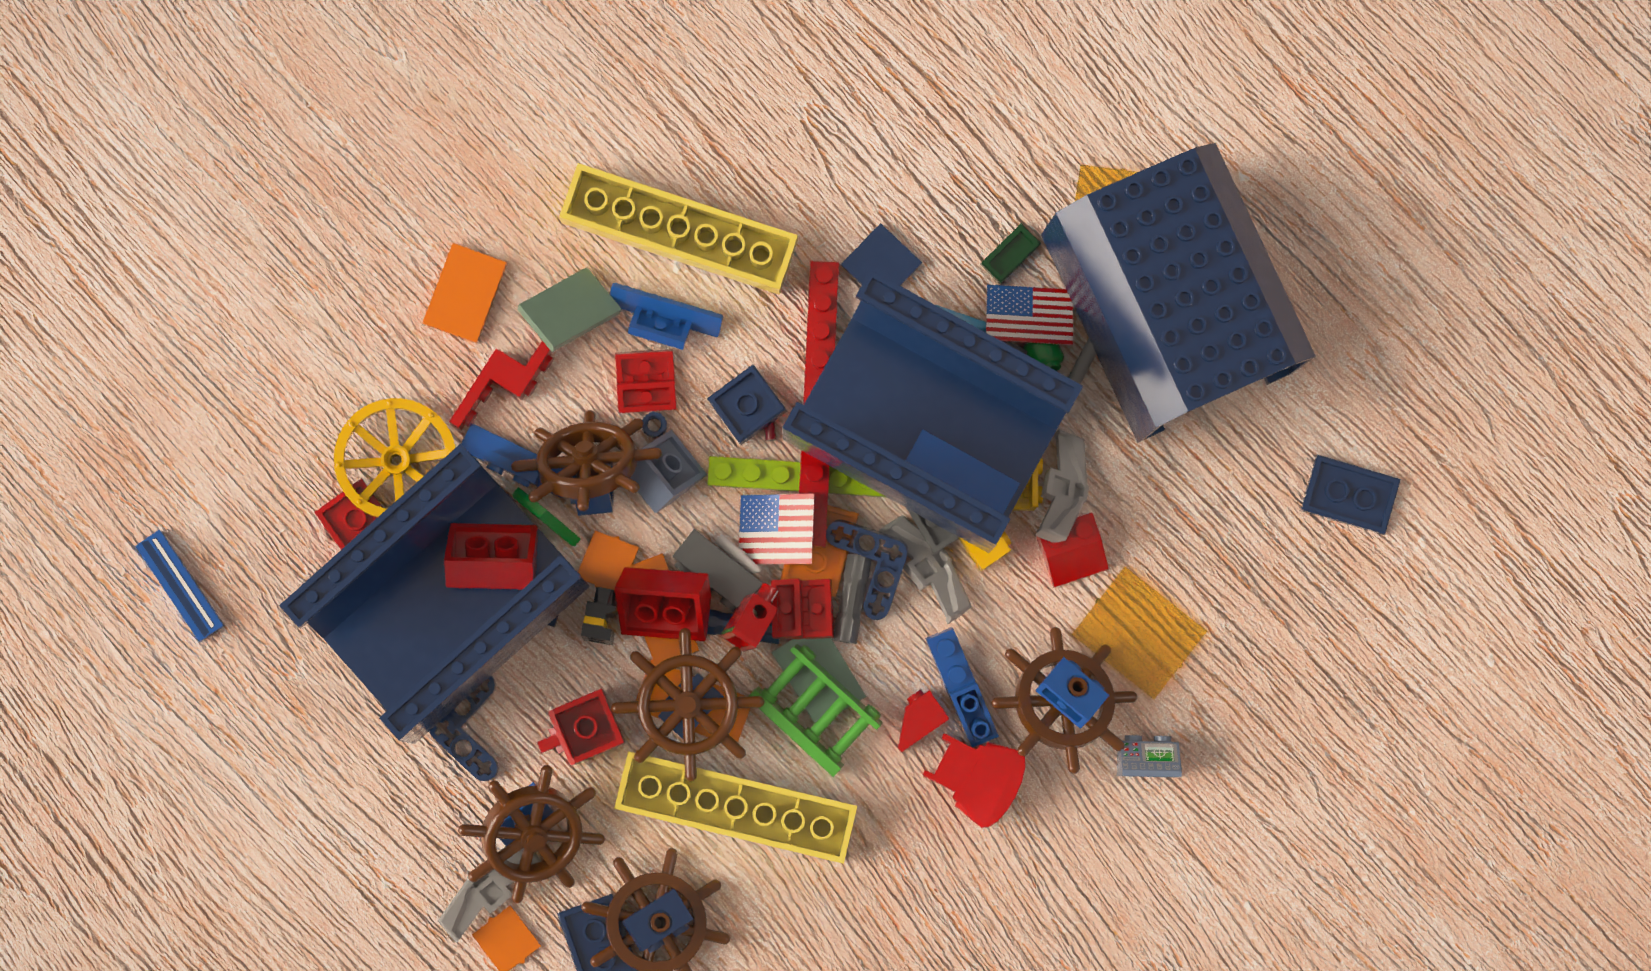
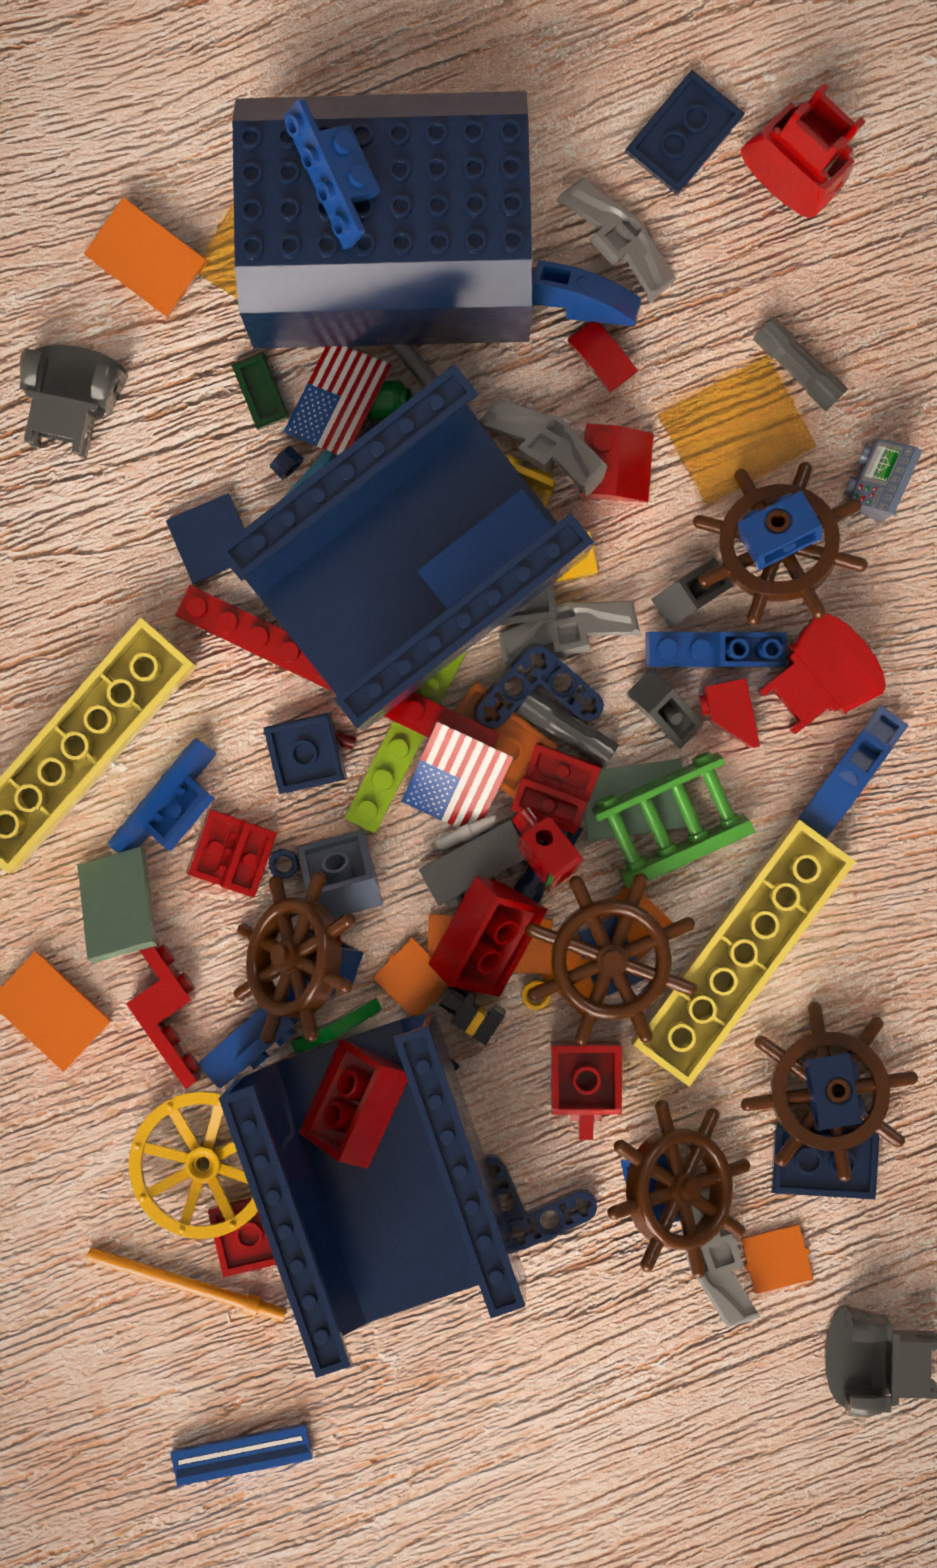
camera: 60 degrees left, 5 degrees up
none -> dark grey piece [19,345,128,459]
none -> orange tile [84,197,208,317]
none -> light orange bar [86,1247,287,1322]
none -> dark blue axle [270,446,304,480]
none -> blue bracket [284,98,381,249]
none -> yellow axle [521,979,552,1011]
none -> blue slope [532,260,641,327]
none -> light grey plate [556,178,676,303]
none -> red slope [567,322,638,393]
none -> dark grey slope [626,669,704,749]
none -> dark grey slope [651,558,733,628]
none -> red piece [741,83,866,218]
none -> dark grey axle [753,316,848,411]
none -> blue slope [798,705,909,839]

